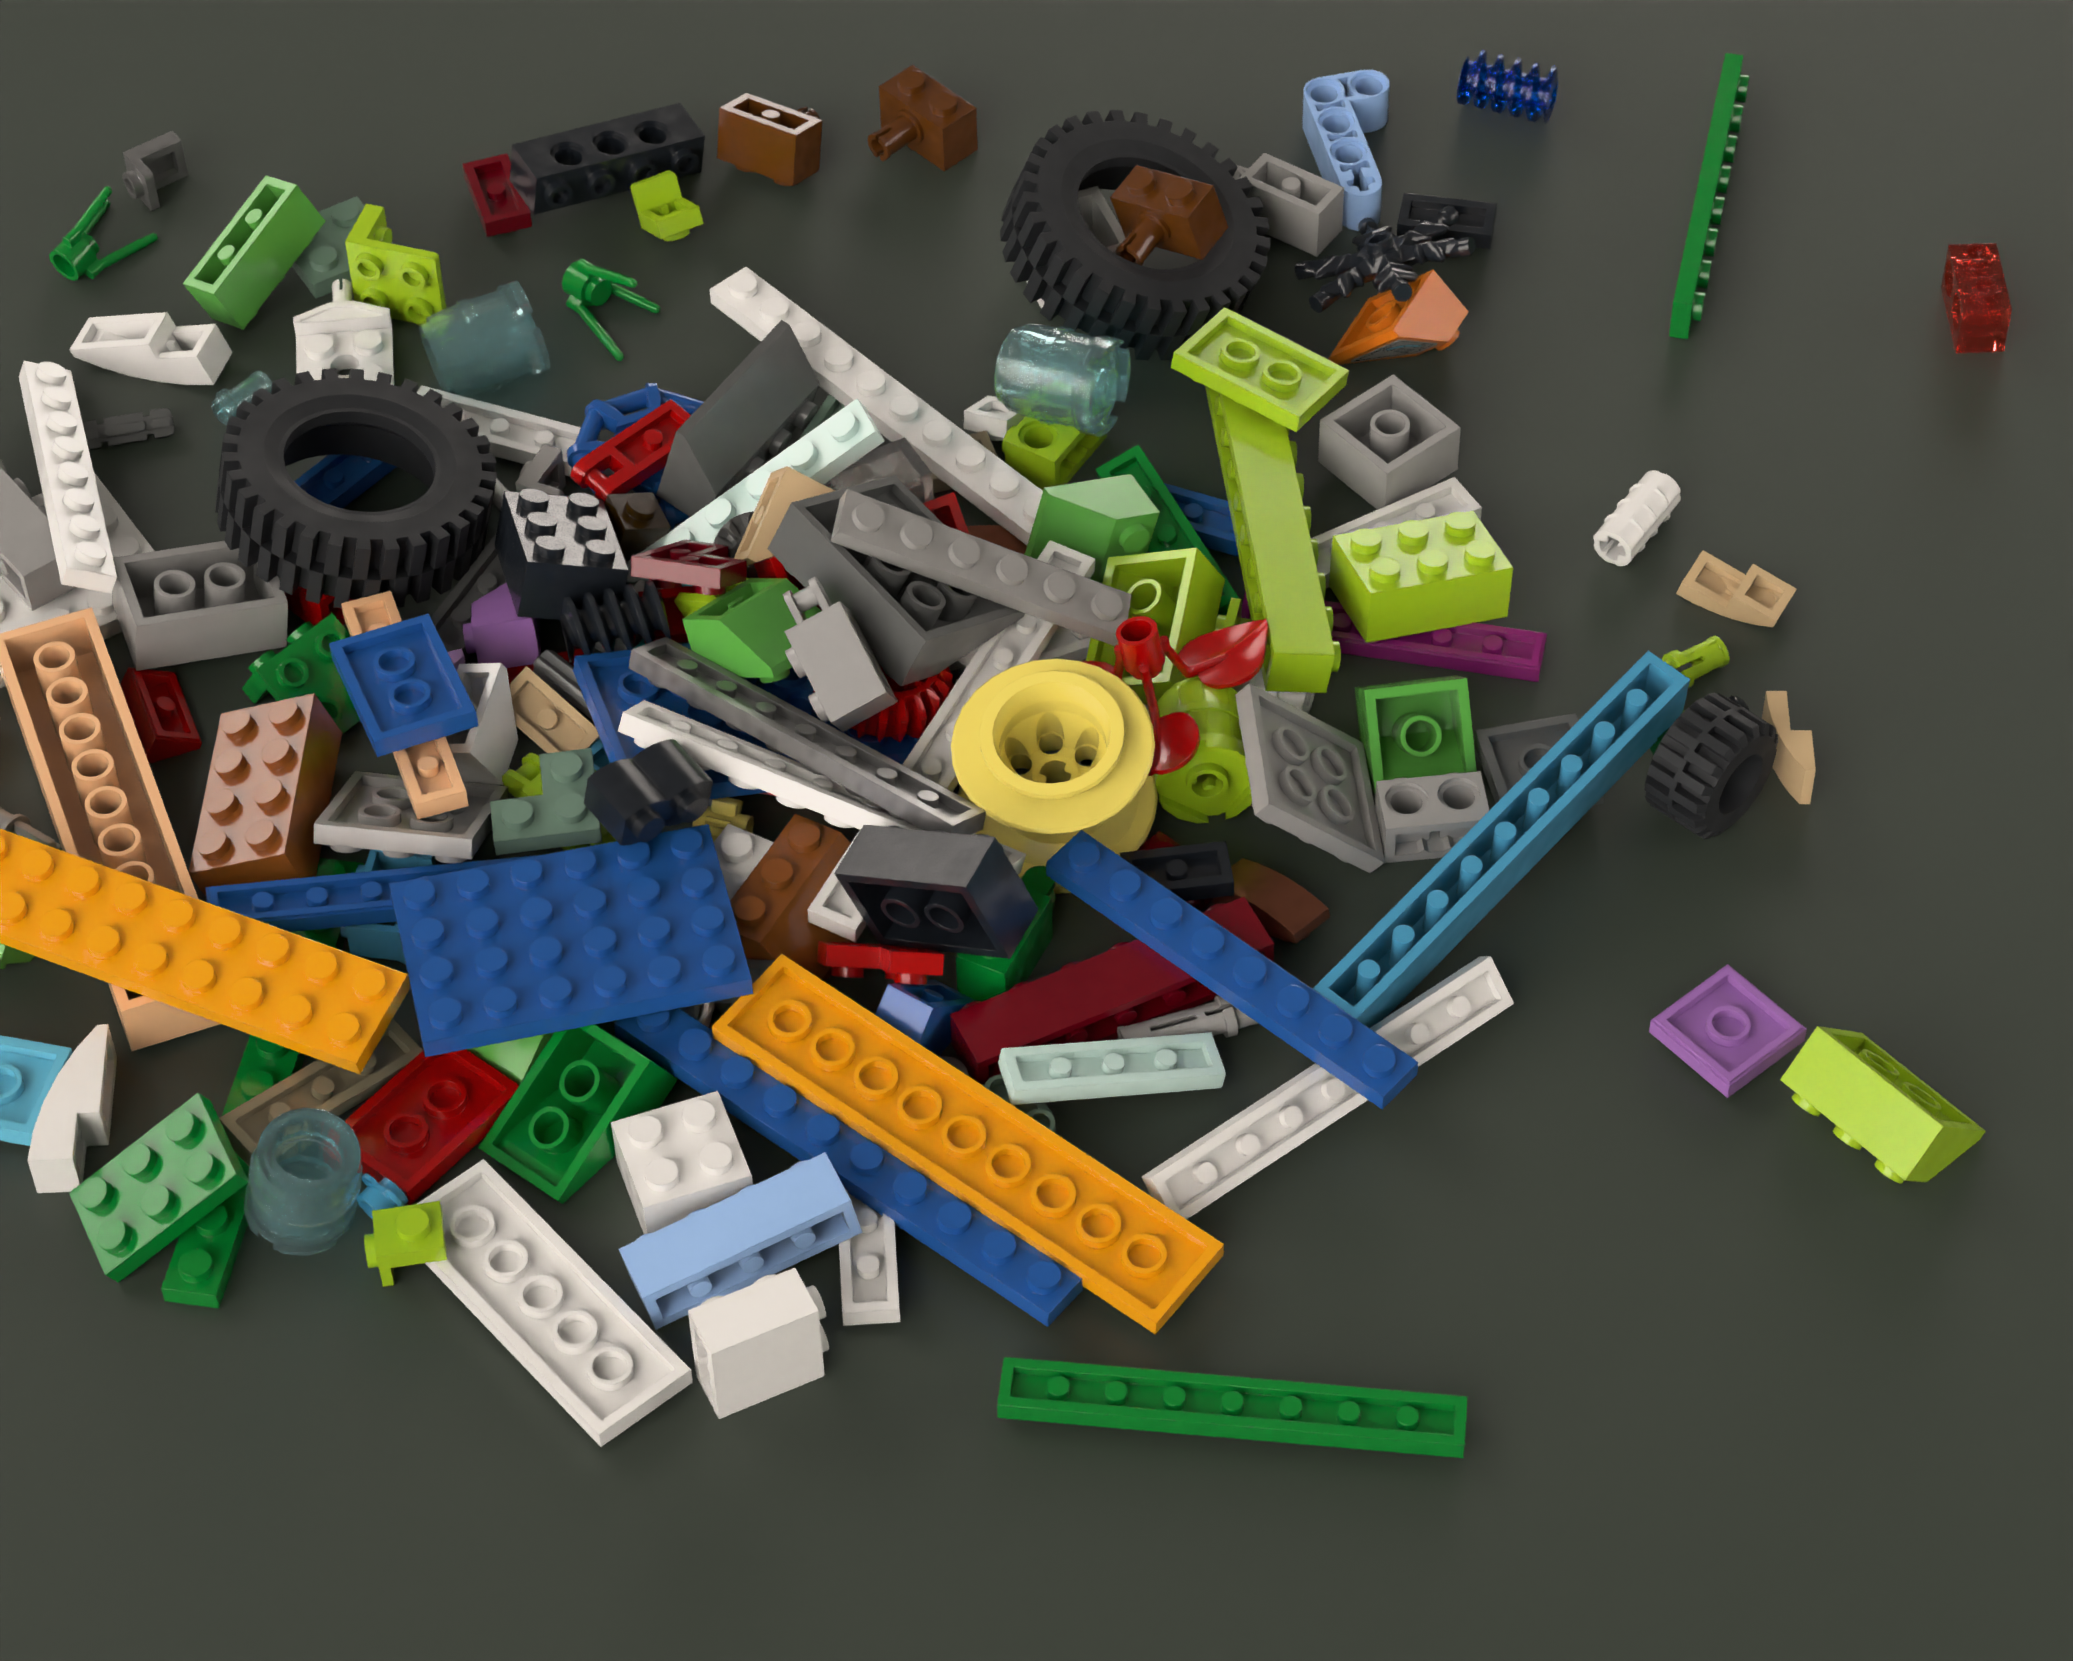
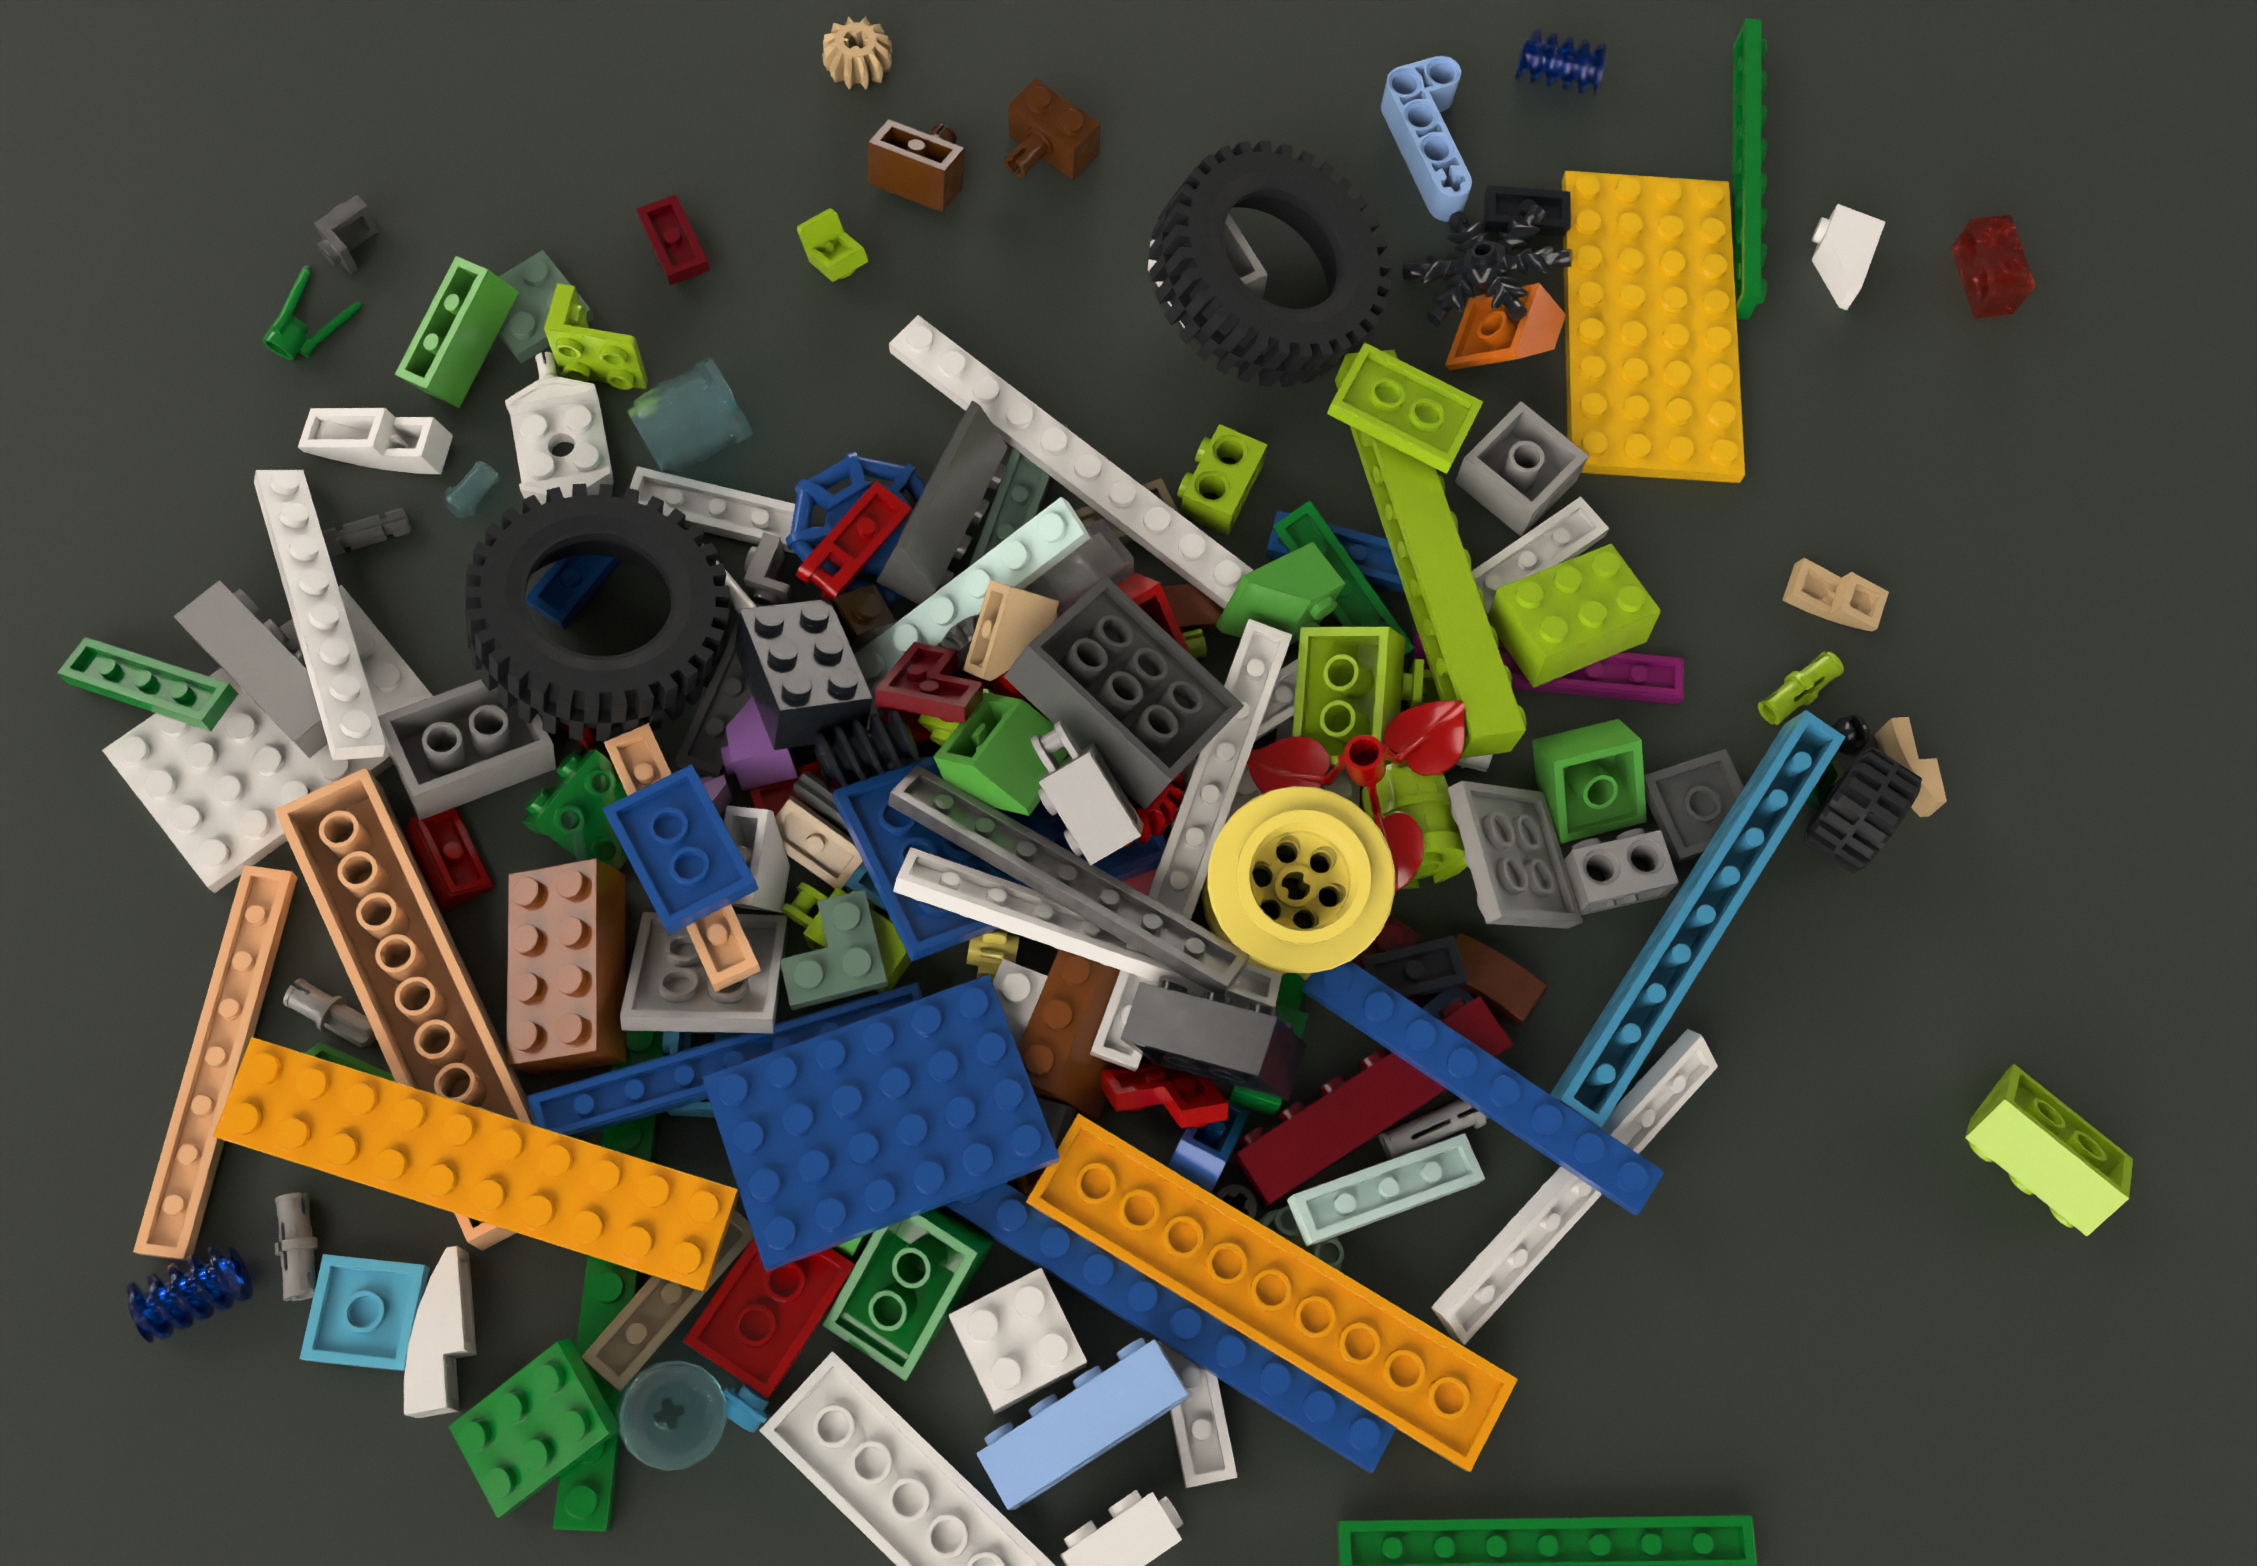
camera: 15 degrees left, 20 degrees up
lime bracket [364,1201,447,1287] -> none
black brick [510,103,705,215] -> none
green plant [562,258,661,361] -> none
black brick [584,739,713,846] -> none
light grey plate [831,489,1132,646] -> none
white plate [964,395,1031,441] -> none
clear light blue piece [994,323,1131,437] -> none
reddish brown brick [1110,165,1228,266] -> none
light grey hinge [1233,153,1344,257] -> none
white axle [1593,470,1681,566] -> none
medium lavender plate [1649,964,1807,1098] -> none
none -> tan gear [822,16,892,90]
none -> yellow plate [1561,171,1745,483]
none -> white slope [1811,204,1885,310]

